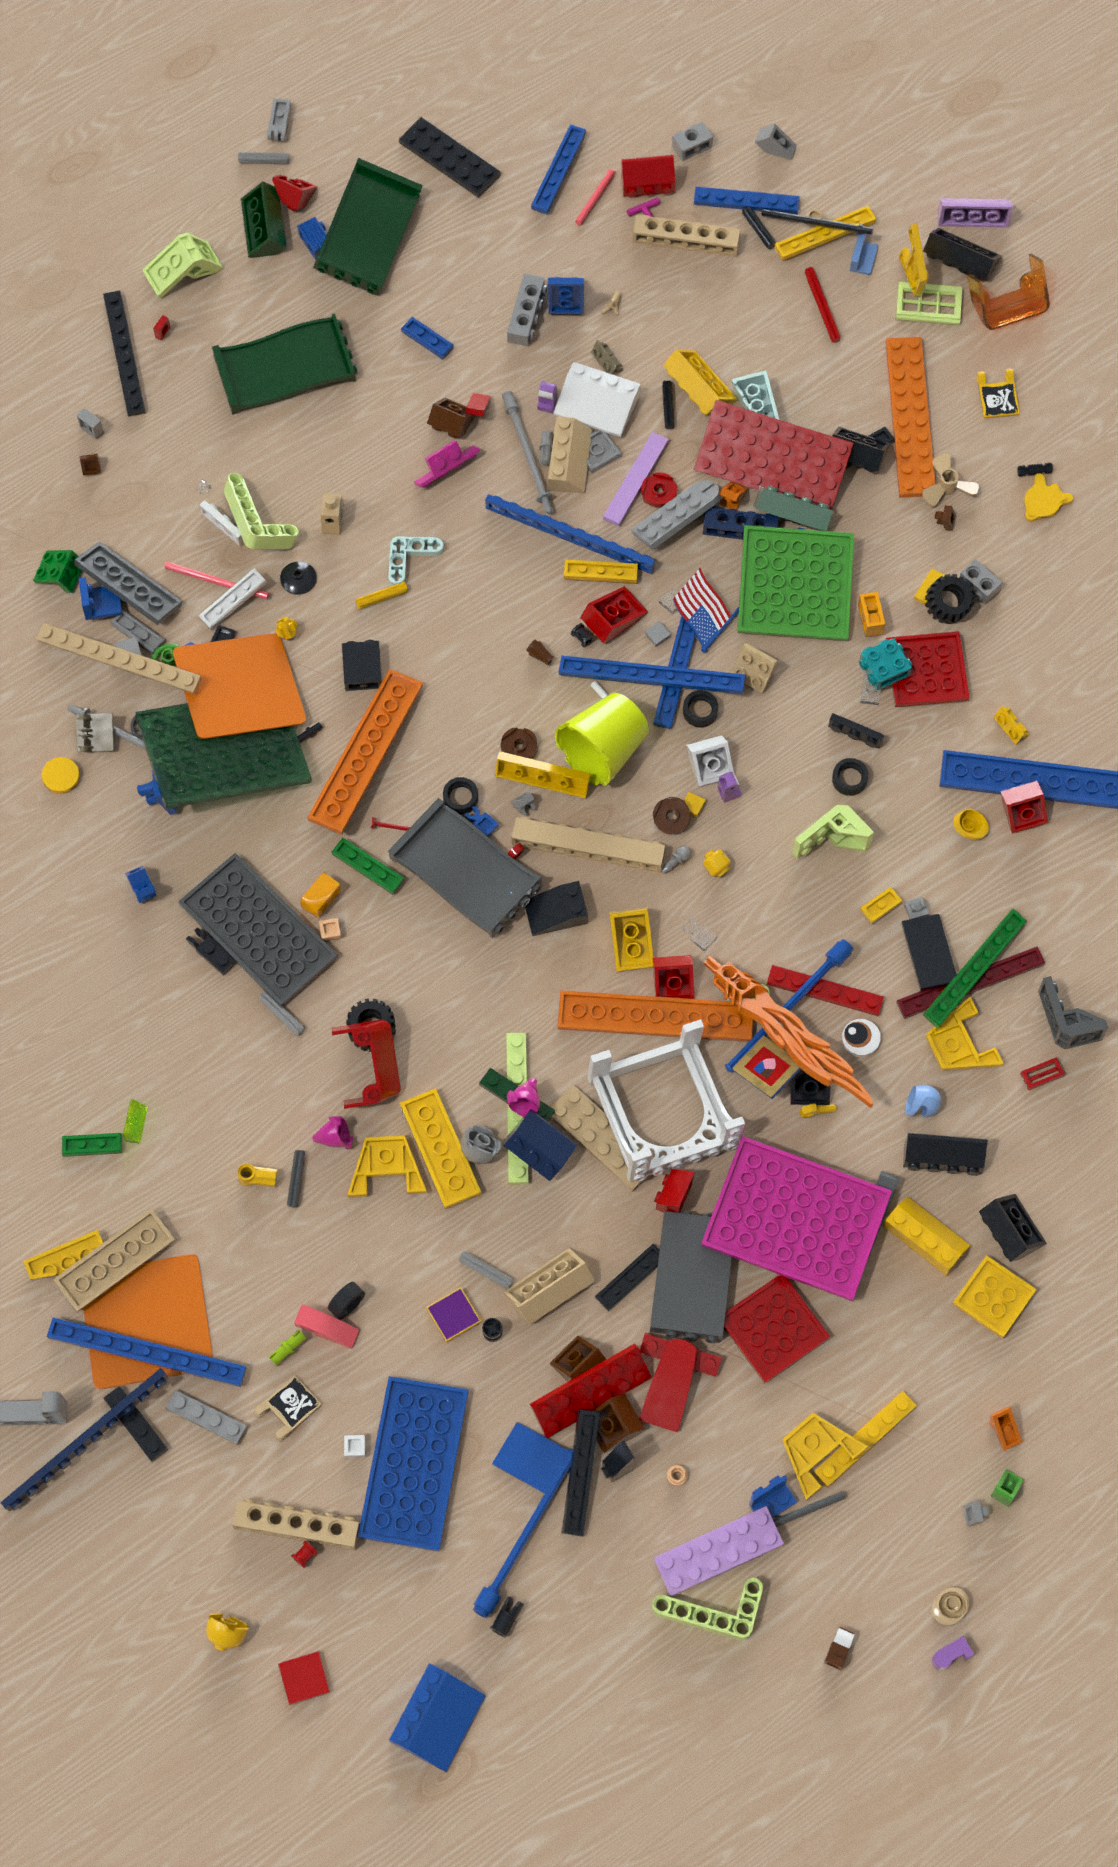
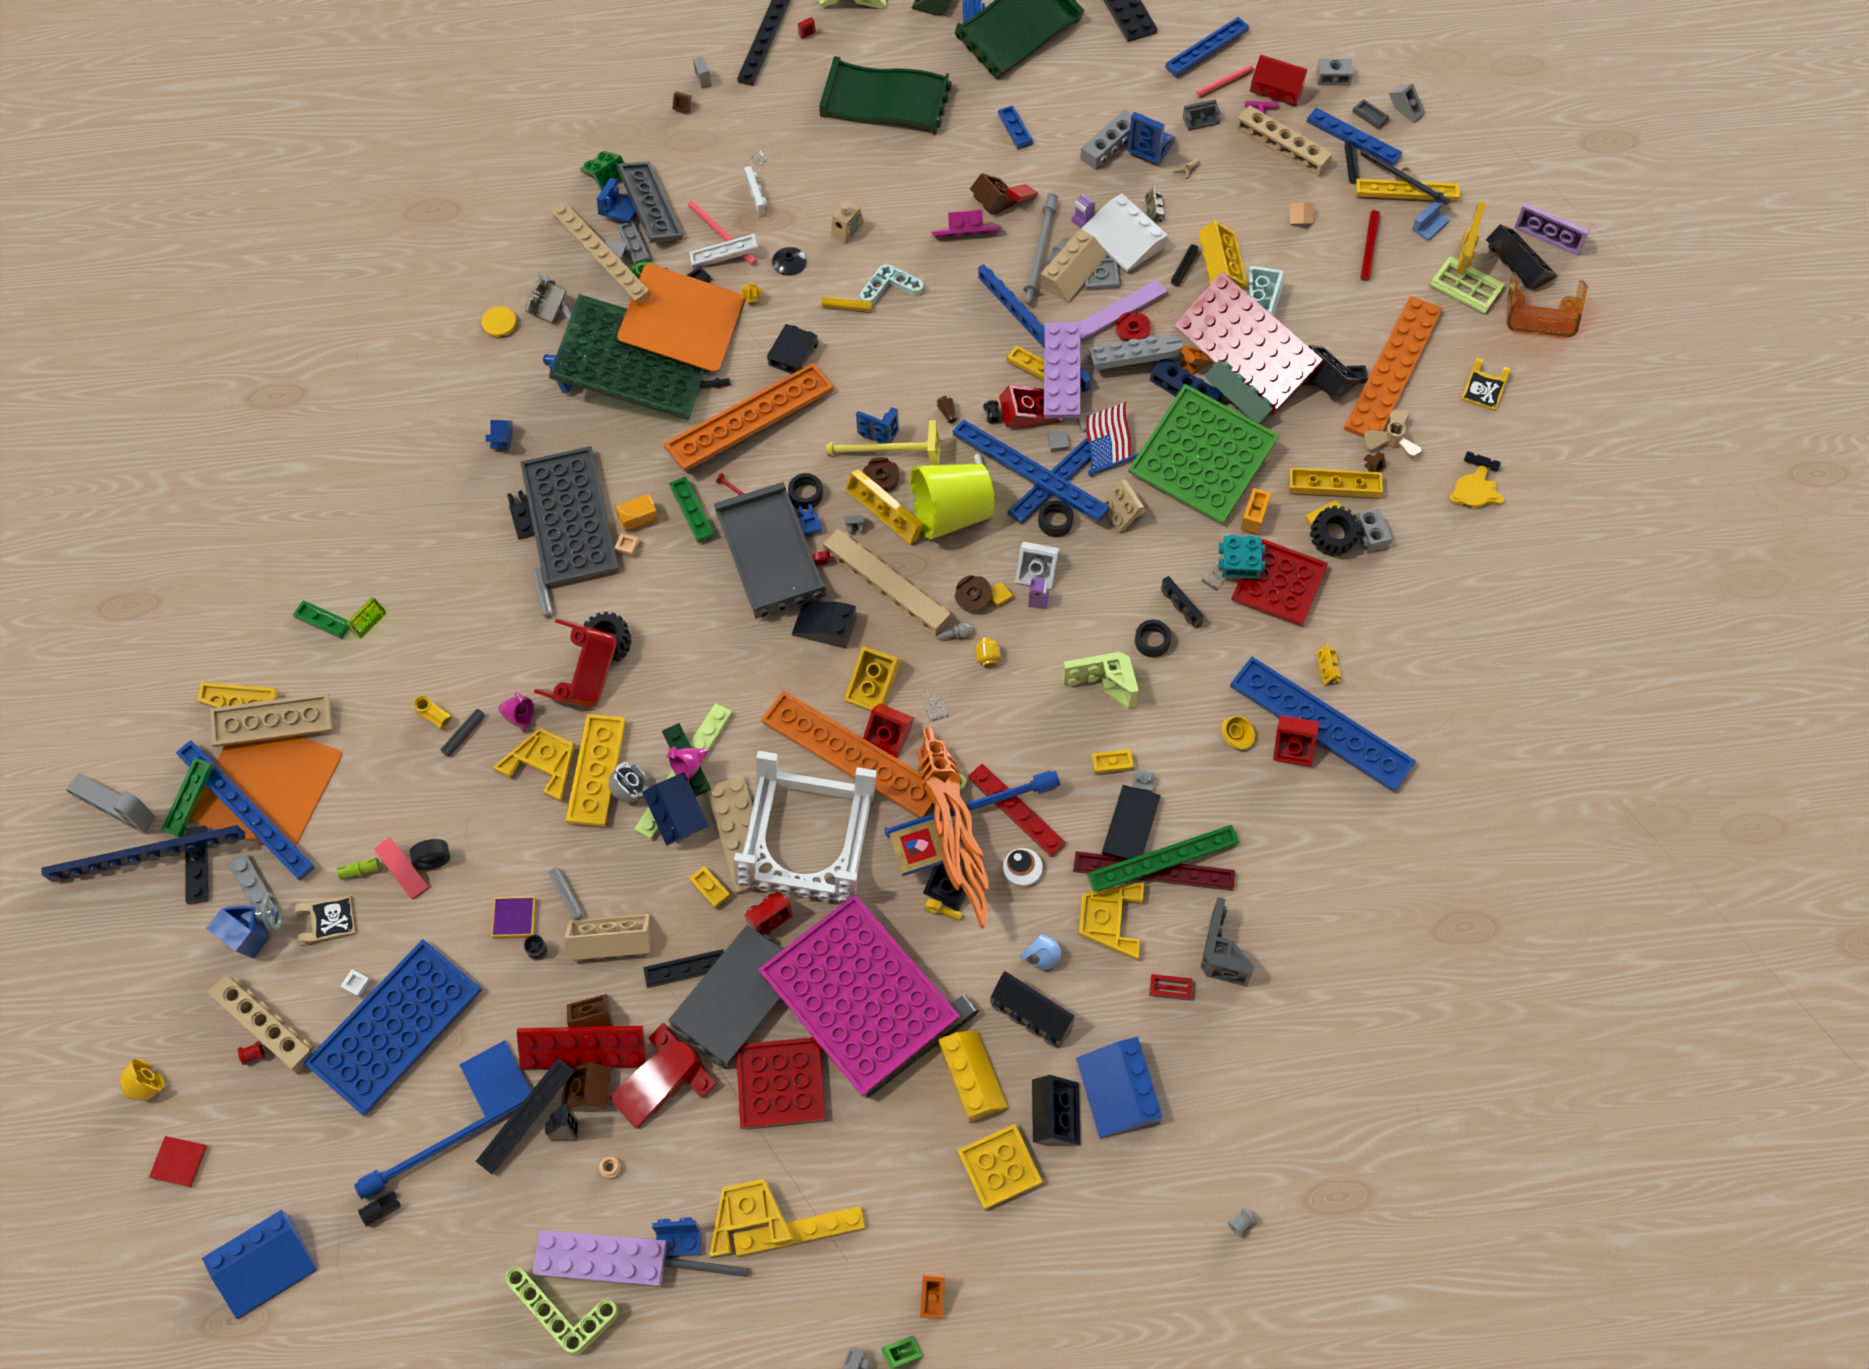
camera: 30 degrees right, 5 degrees down
yellowish green beam [223,473,299,549] -> none
none -> green plate [161,757,214,837]
none -> blue piece [206,893,282,959]
none -> yellow plate [689,866,730,909]
none -> light yellow tile [826,420,941,465]
none -> blue bracket [856,407,899,444]
none -> lavender plate [1044,322,1080,419]
none -> blue slope [1076,1037,1163,1139]
none -> dark grey hinge [1183,99,1221,131]
none -> yellow piece [1289,468,1383,498]
none -> light nougat panel [1290,202,1314,224]
none -> dark grey tile [1352,99,1389,129]

